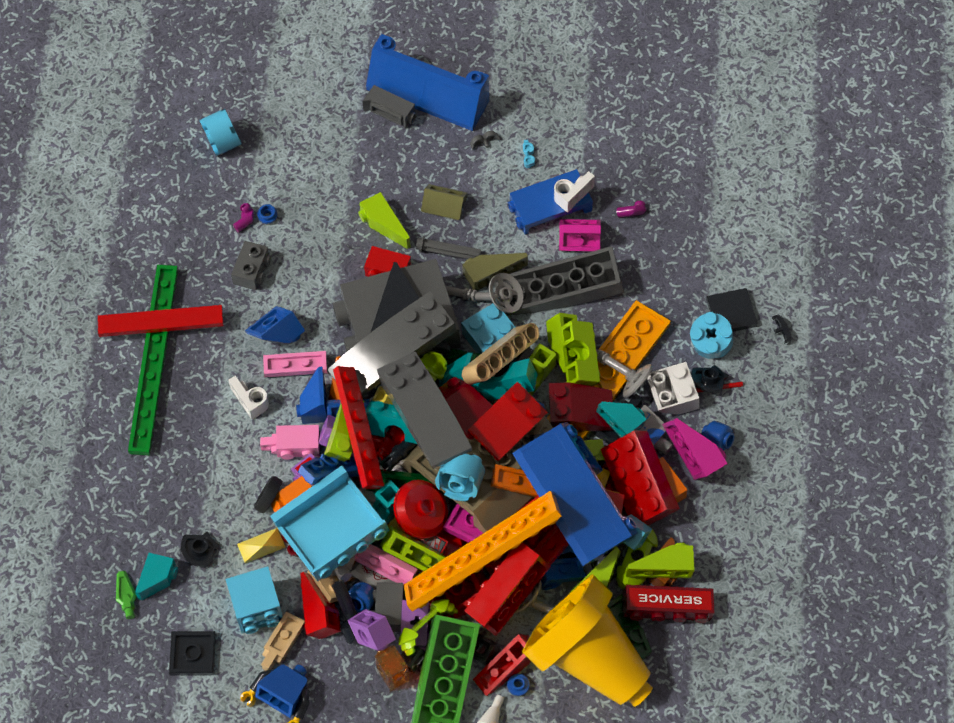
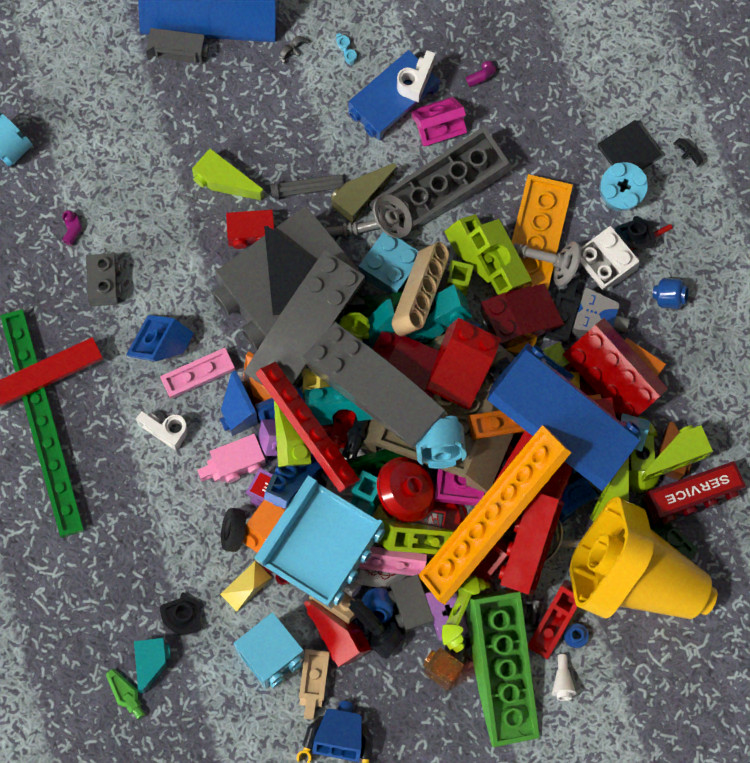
camera: 25 degrees left, 10 degrees up
black tile [169,631,216,676] -> none
blue plate [257,204,278,224] -> none
medium lavender brick [347,609,396,651] -> none
olive panel [421,184,468,220] -> none
teal slope [596,402,647,437] -> none
dark pink slope [662,418,727,480] -> none

